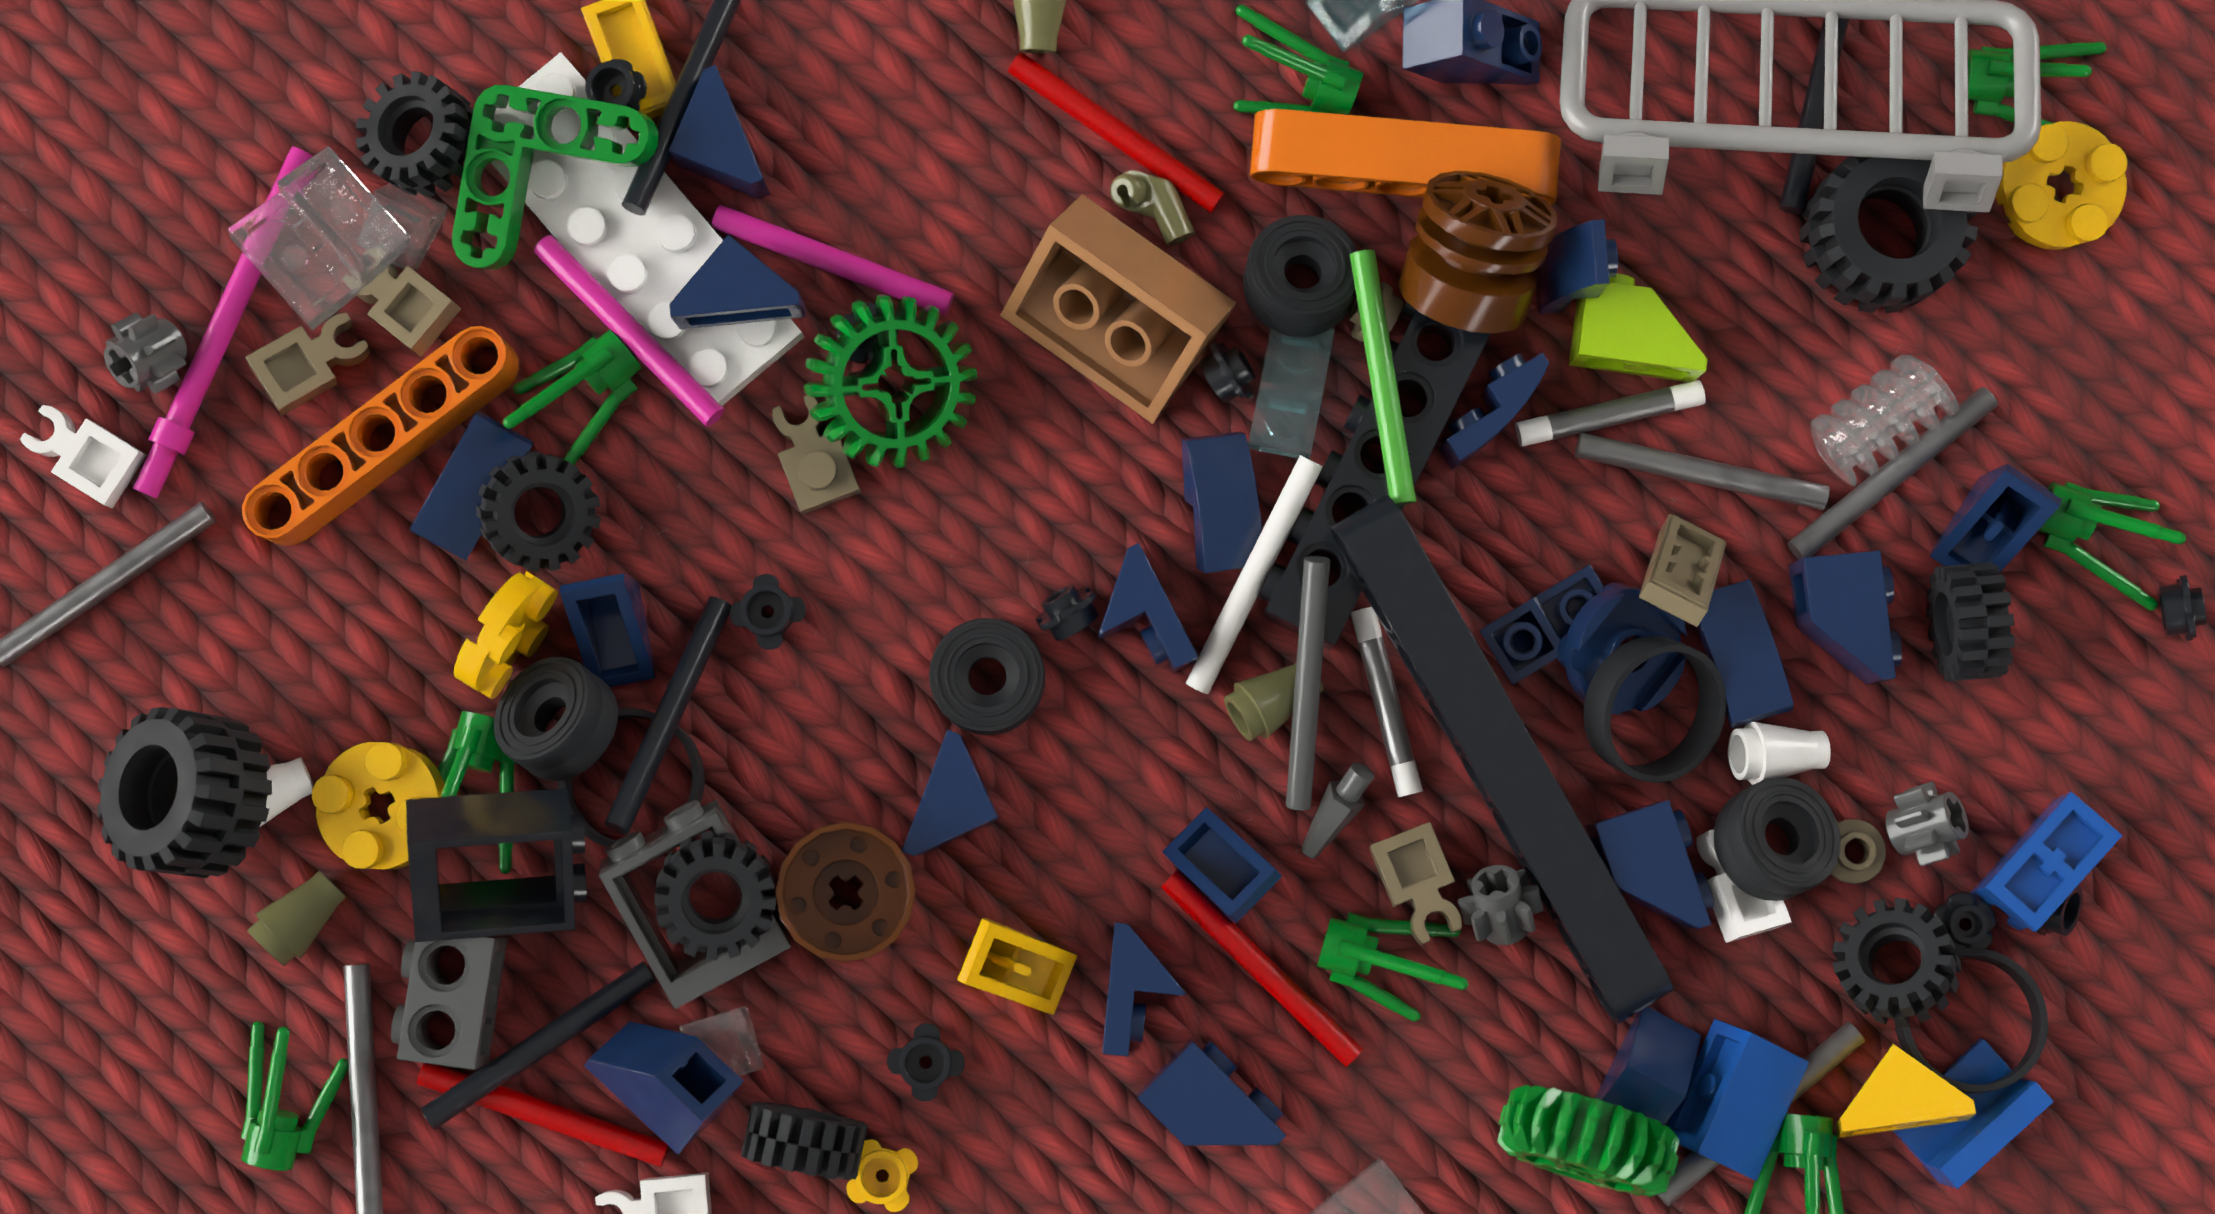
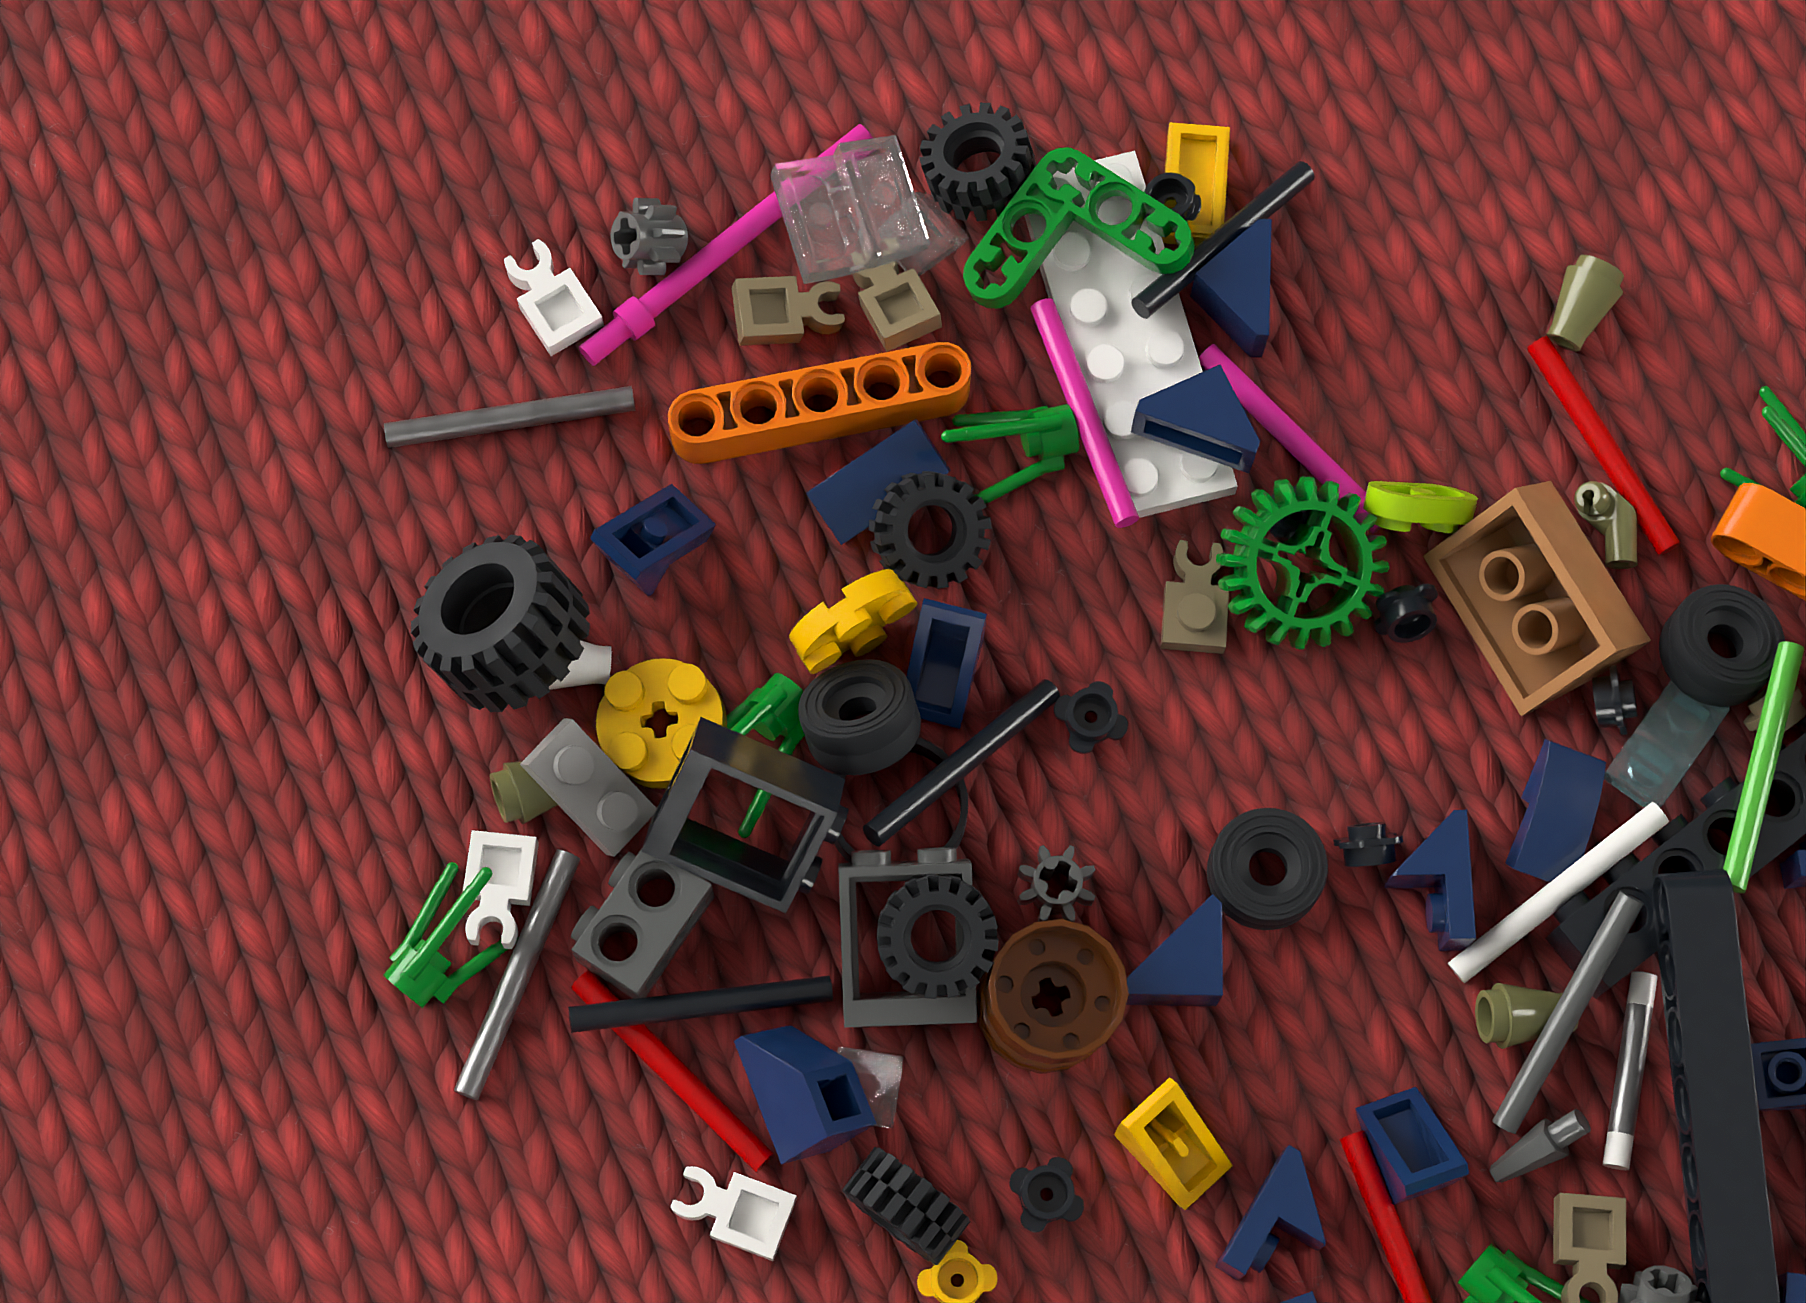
camera: 25 degrees right, 10 degrees down
none -> white plate [463,830,539,949]
none -> light grey plate [520,718,657,856]
none -> dark blue slope [590,484,716,597]
none -> dark grey gear [1017,845,1096,922]
none -> lime plate [1363,481,1478,533]
none -> black plate [1374,584,1438,643]

